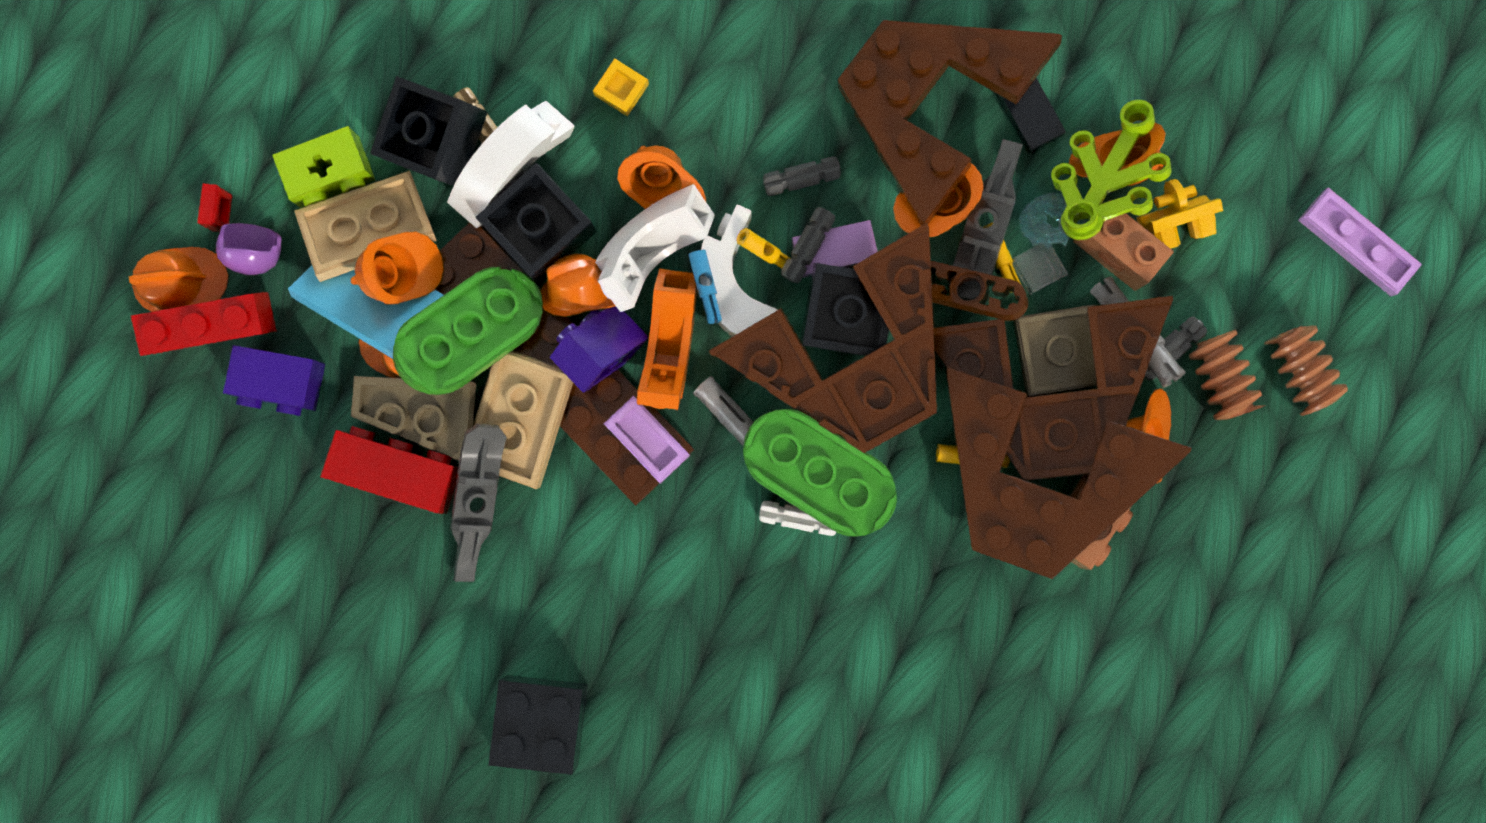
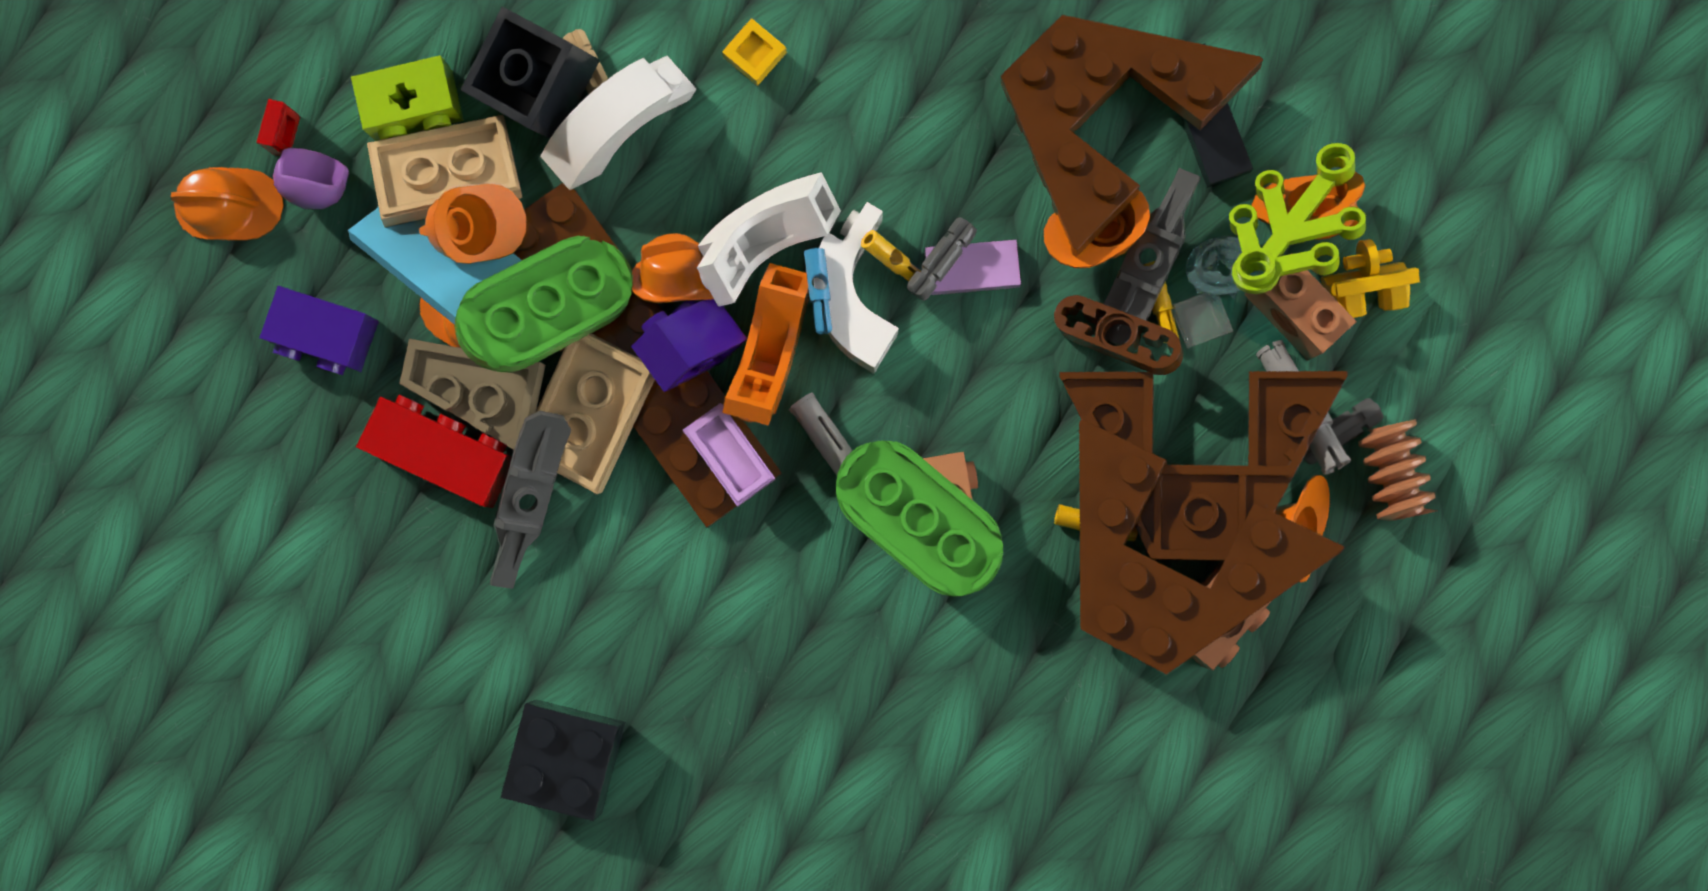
camera: 10 degrees right, 0 degrees up
red brick [131,292,277,356] -> none
black brick [475,163,596,285] -> none
orange piece [617,145,706,209] -> none
reddish brown wing [709,223,937,453] -> none
white axle [759,501,836,536] -> none
dark grey axle [763,156,841,196] -> none
black brick [800,263,889,356] -> none
dark tan tile [1013,305,1097,397] -> none
nougat piece [1264,325,1348,416] -> none
lavender tile [1298,187,1422,296] -> none

